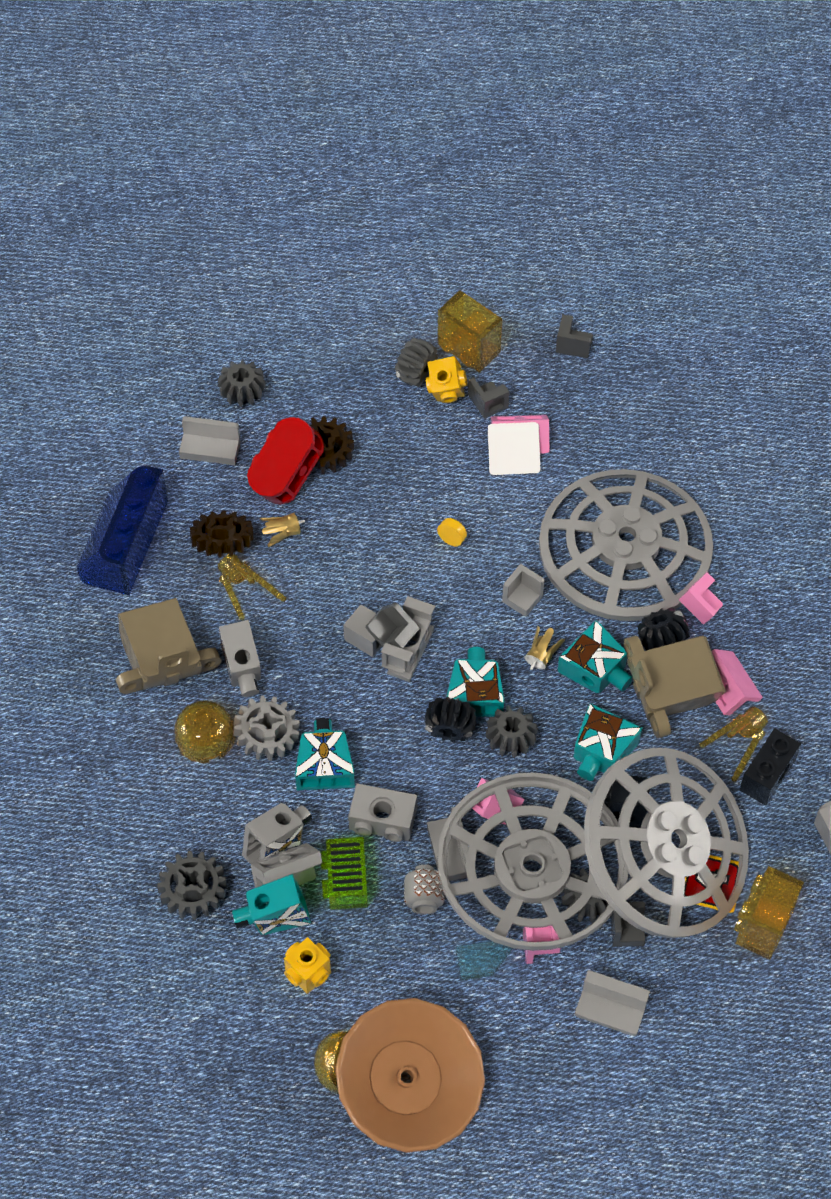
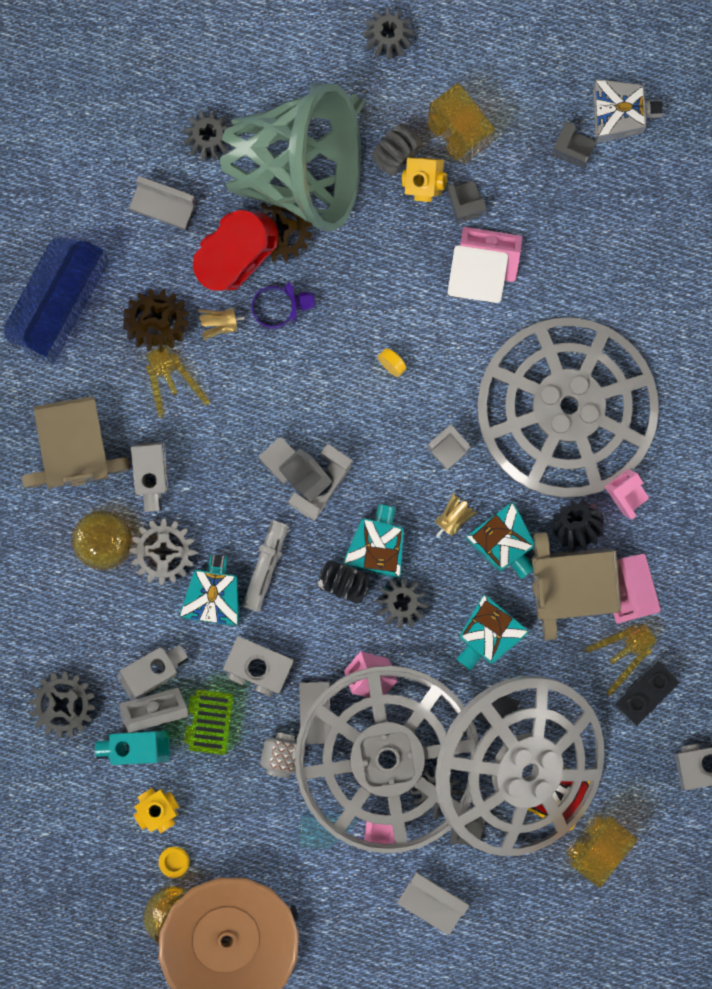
camera: 10 degrees right, 25 degrees up
none -> yellow tile [159,846,190,878]
none -> sand green piece [220,83,365,231]
none -> light grey pin [242,520,290,612]
none -> dark purple piece [252,282,315,329]
none -> dark grey gear [363,7,414,60]
none -> torso [593,80,662,143]

